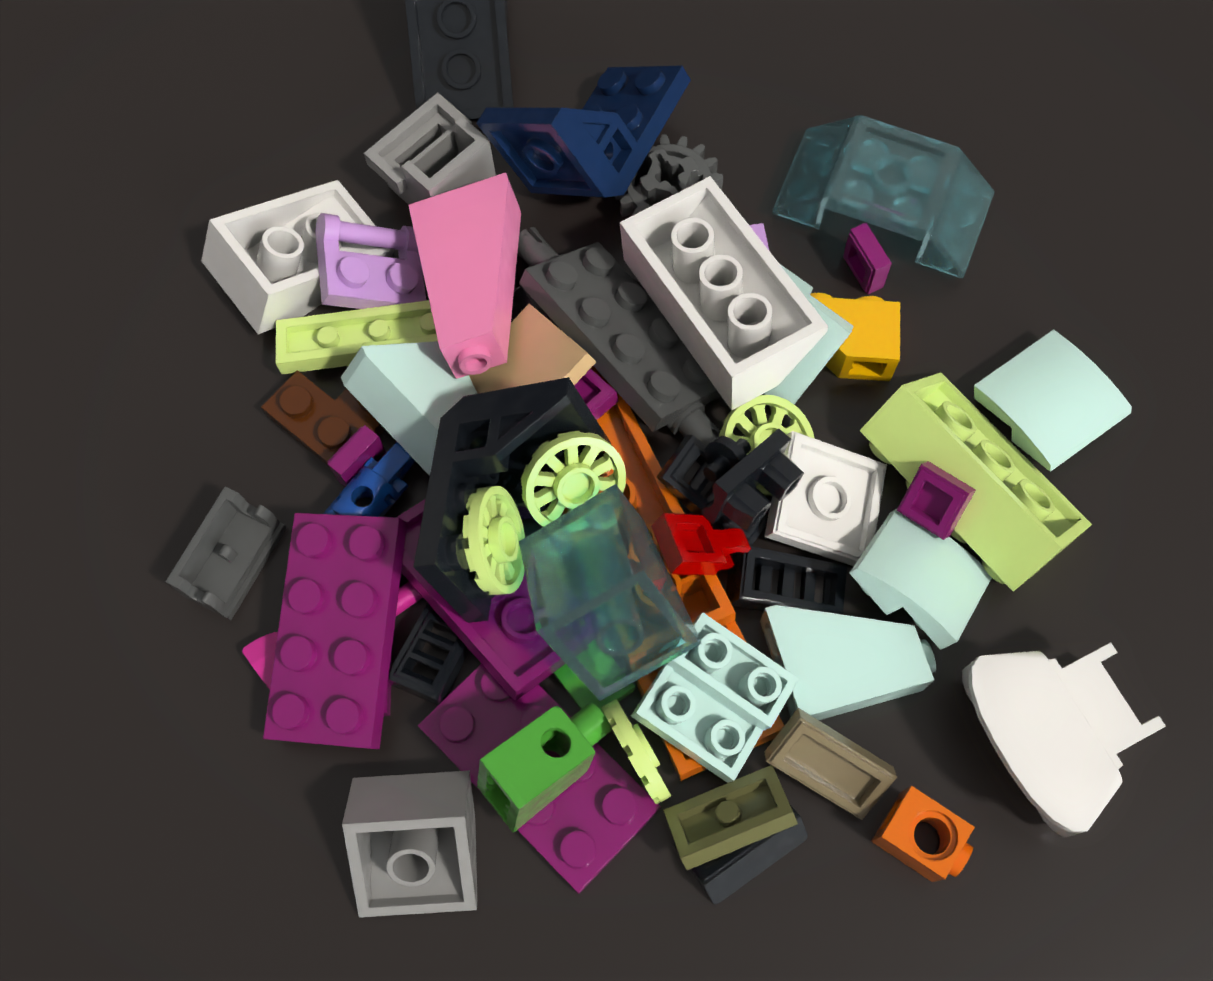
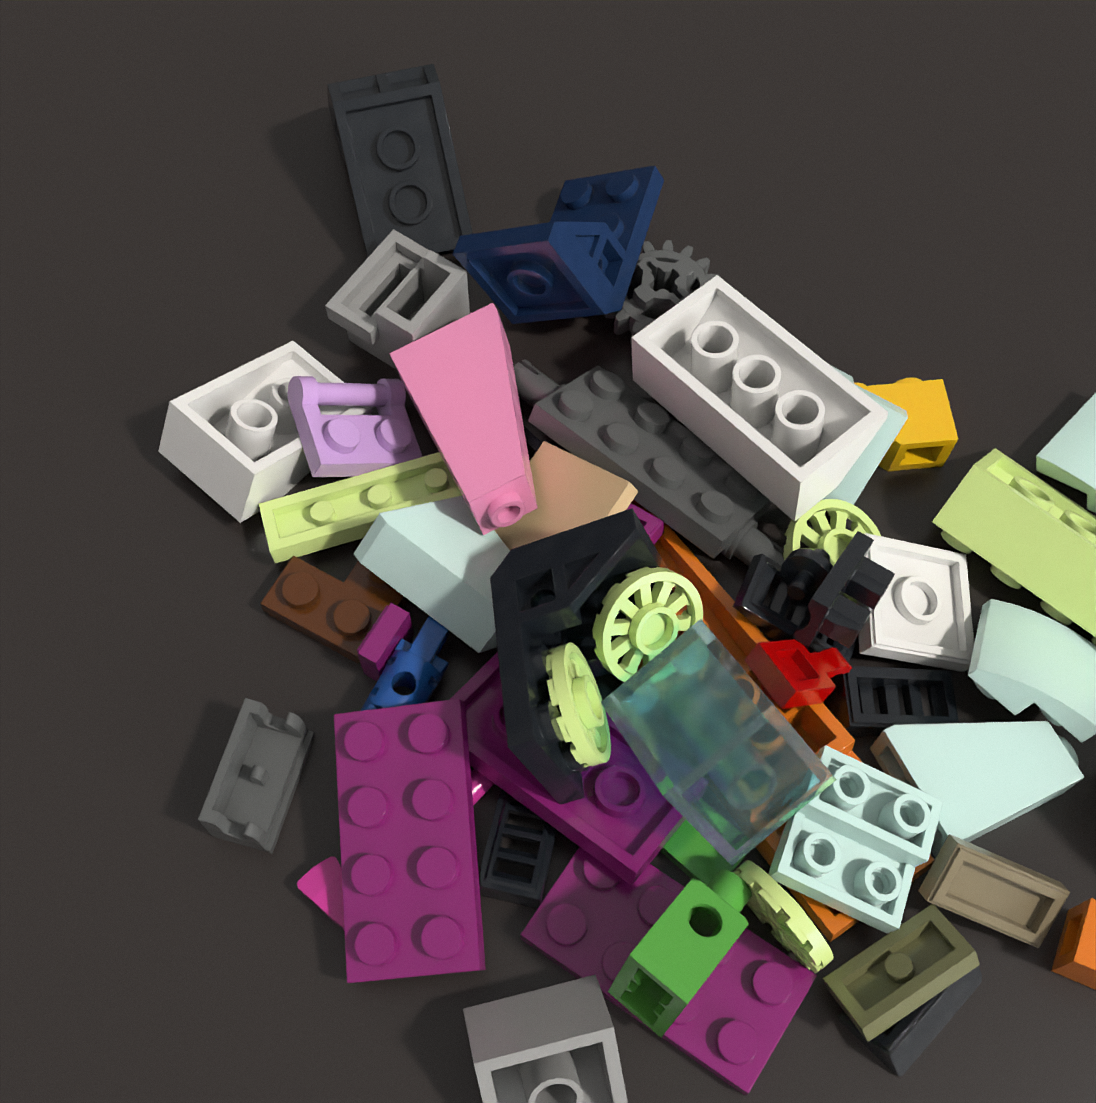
camera: 15 degrees left, 5 degrees down
clear light blue slope [772,115,995,279] -> none
magenta tile [843,223,892,294] -> none
magenta tile [896,461,976,540] -> none

